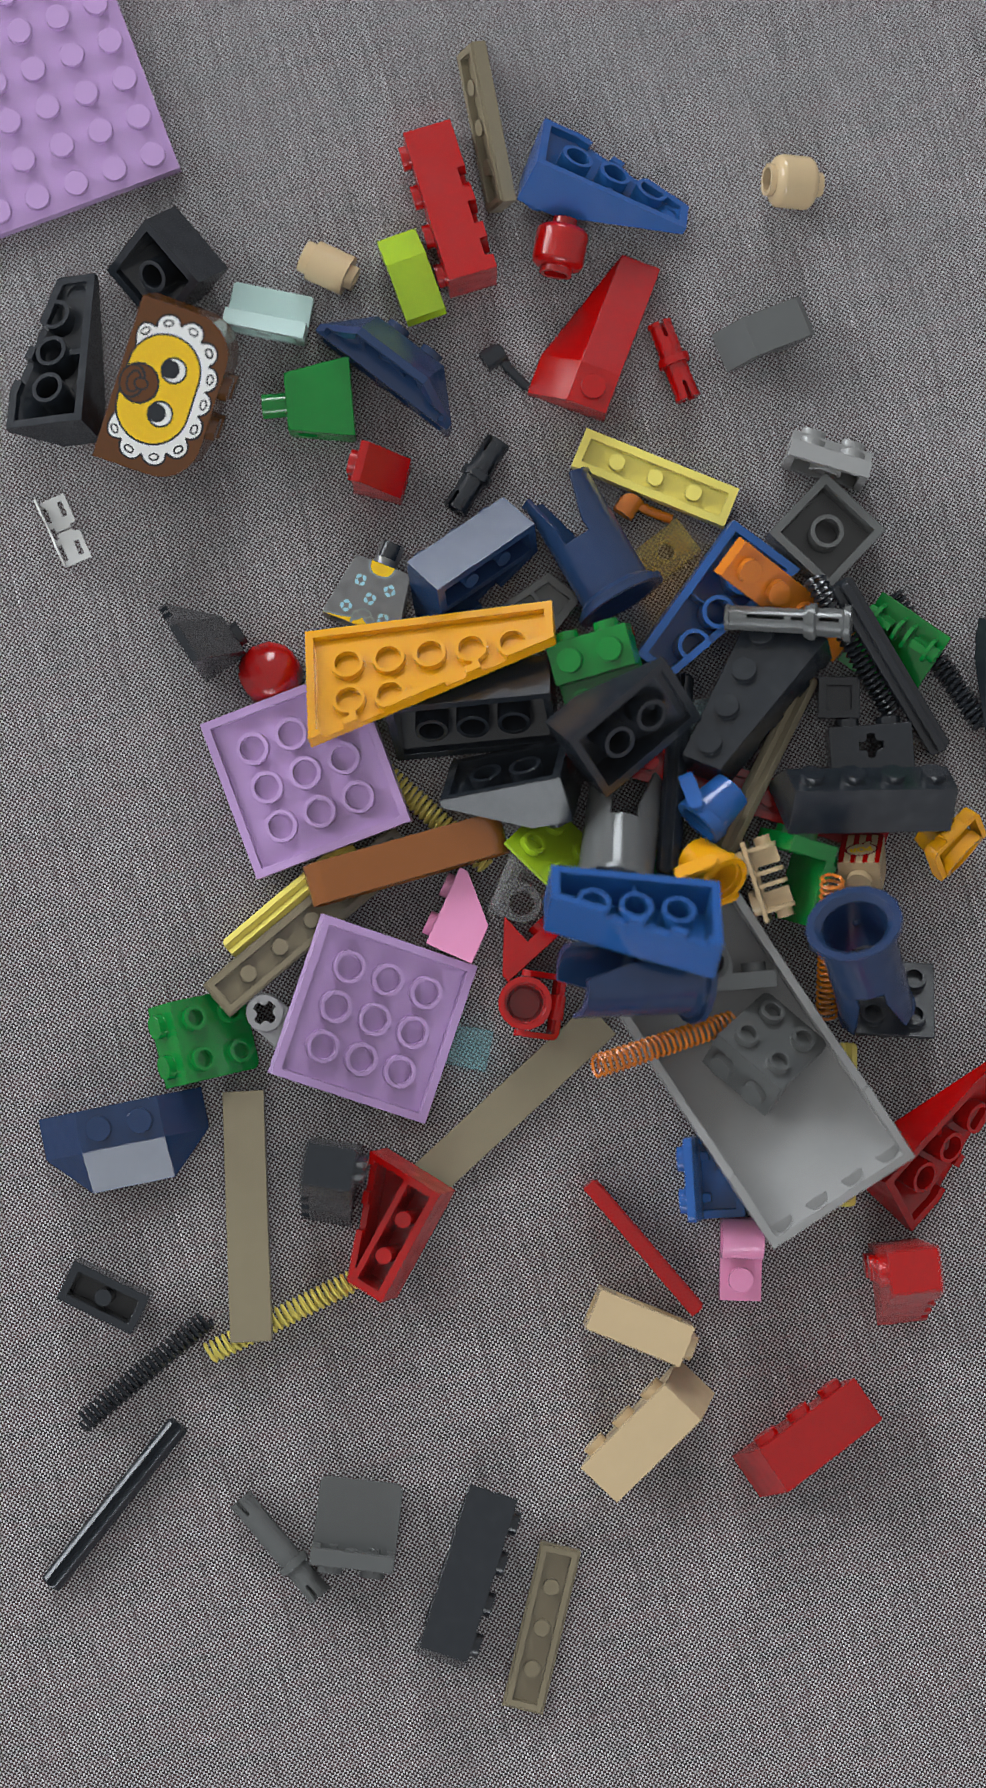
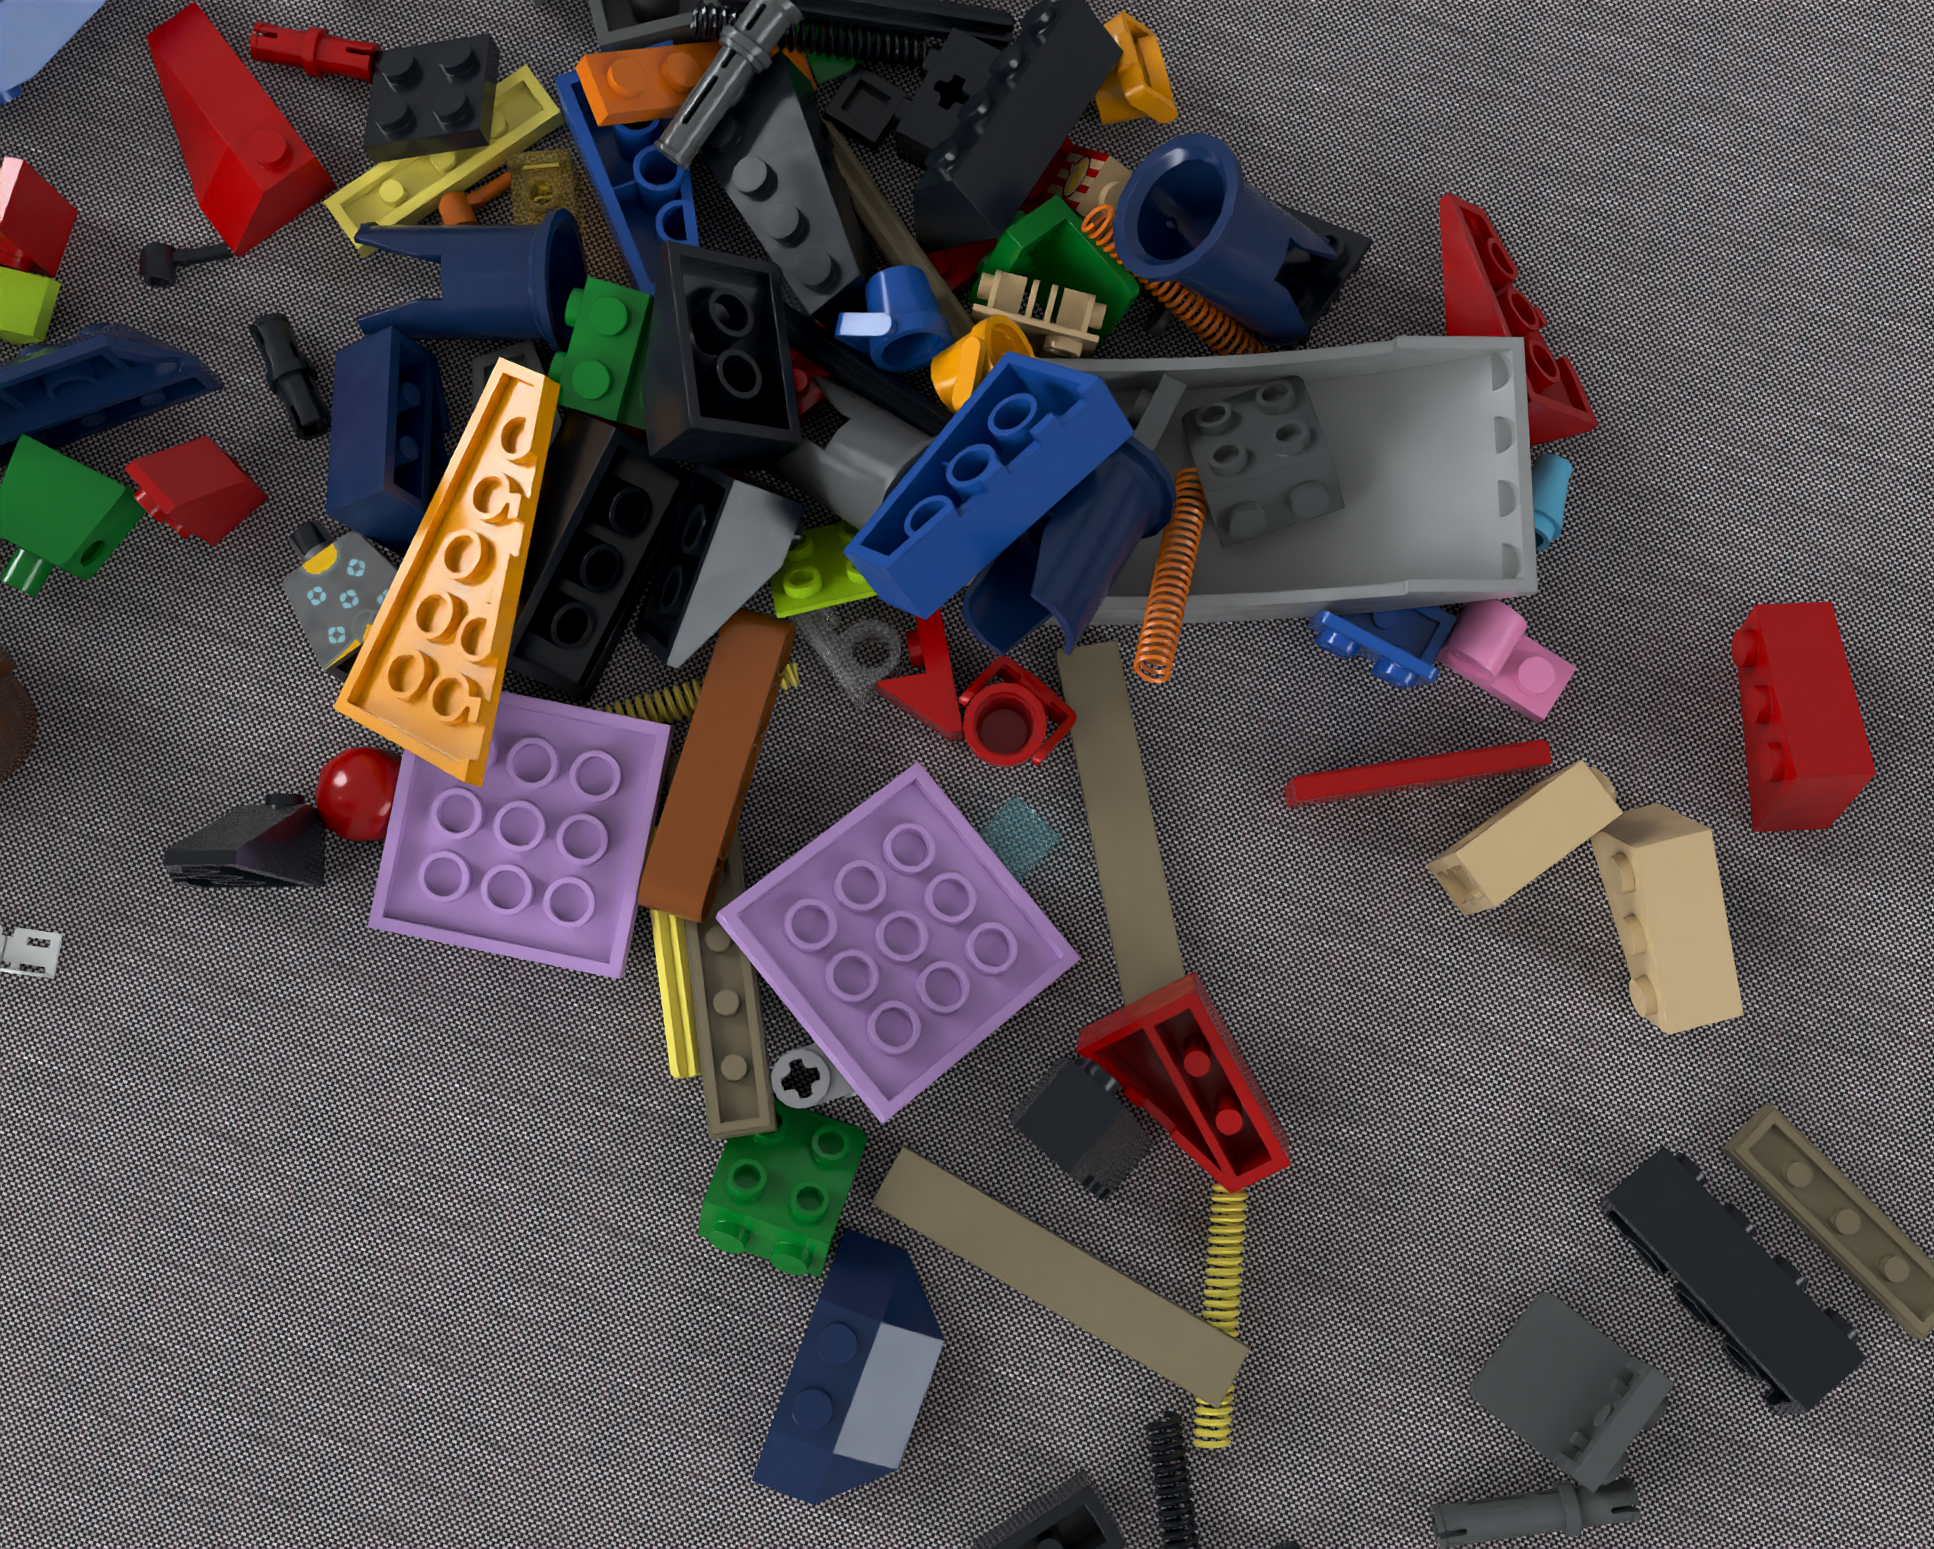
camera: 55 degrees left, 5 degrees down
bright pink slope [422,868,489,964] -> none
red head [532,215,589,280] -> none
red wedge [862,1238,944,1326] -> none
none -> black plate [363,33,500,163]
none -> medium azure cone [1531,454,1573,551]

